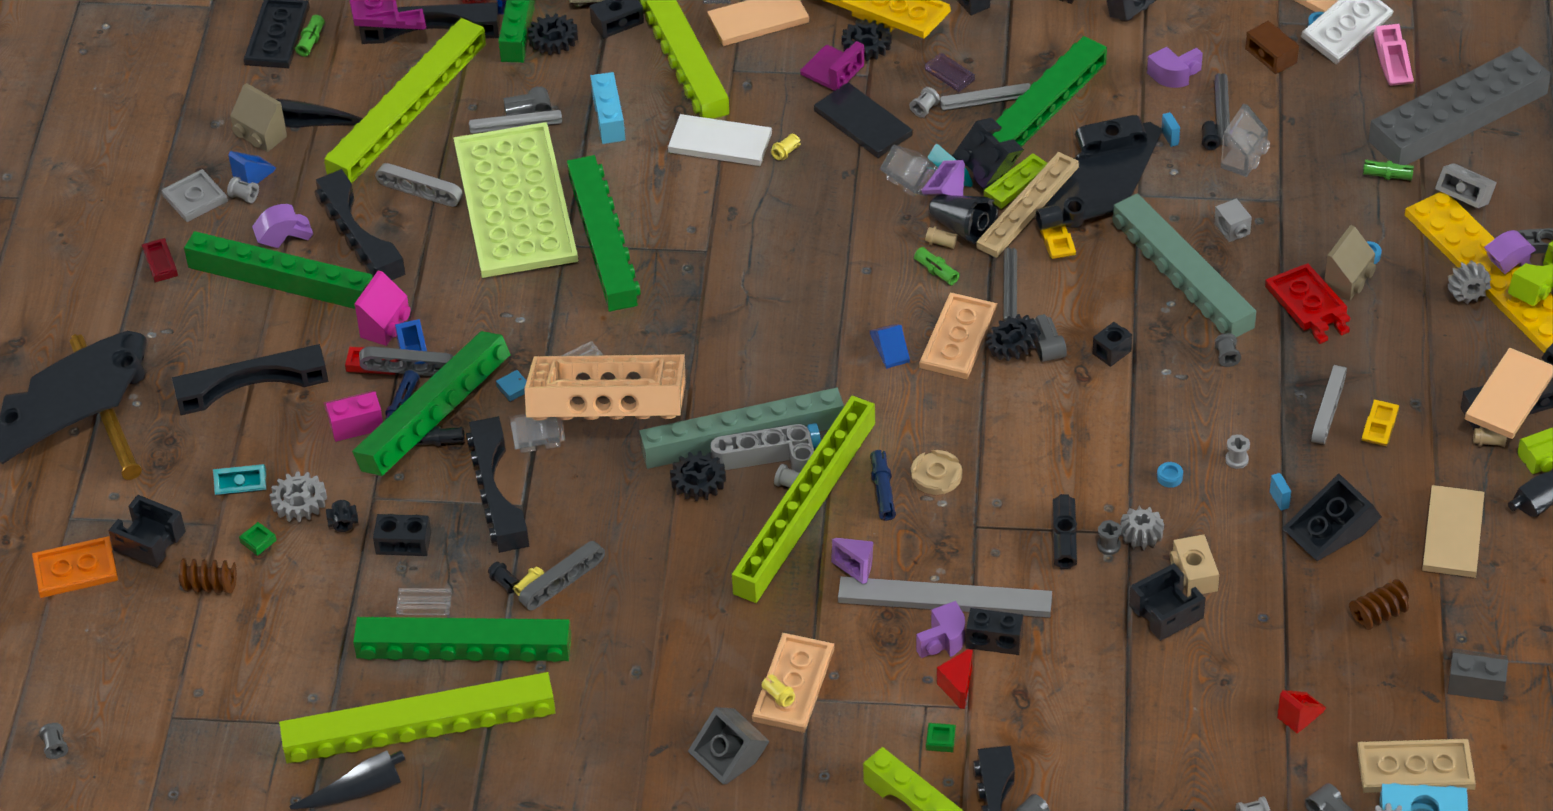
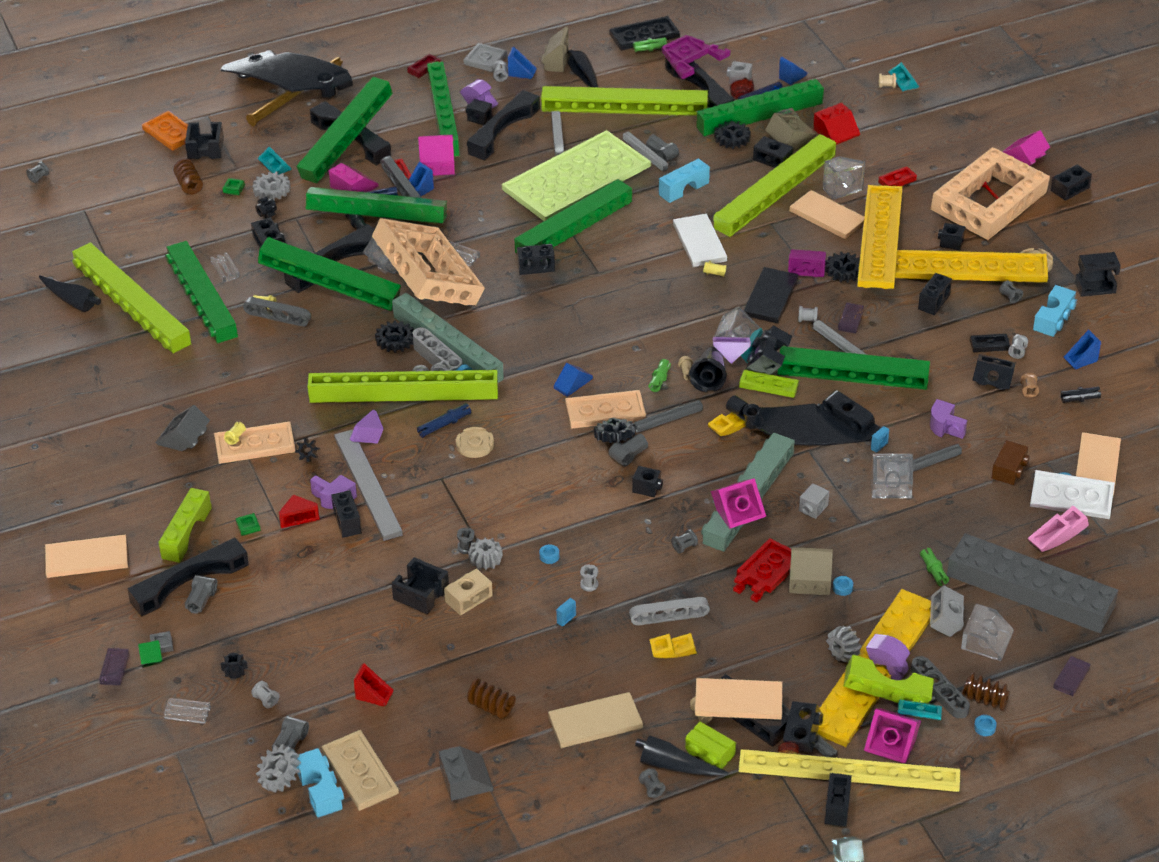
camera: 60 degrees right, 5 degrees down
black pin [488,562,520,594] -> none
tan plate [976,152,1079,258] -> none
black piece [1052,494,1077,569] -> none
black slope [1282,473,1382,561] -> none
none -> green brick [258,237,401,311]
none -> black gear [295,438,320,462]
none -> green brick [296,77,393,184]
none -> black brick [466,99,493,126]
none -> black brick [517,244,555,275]
none -> dark pink slope [711,478,766,529]
none -> clear slope [961,604,1014,661]

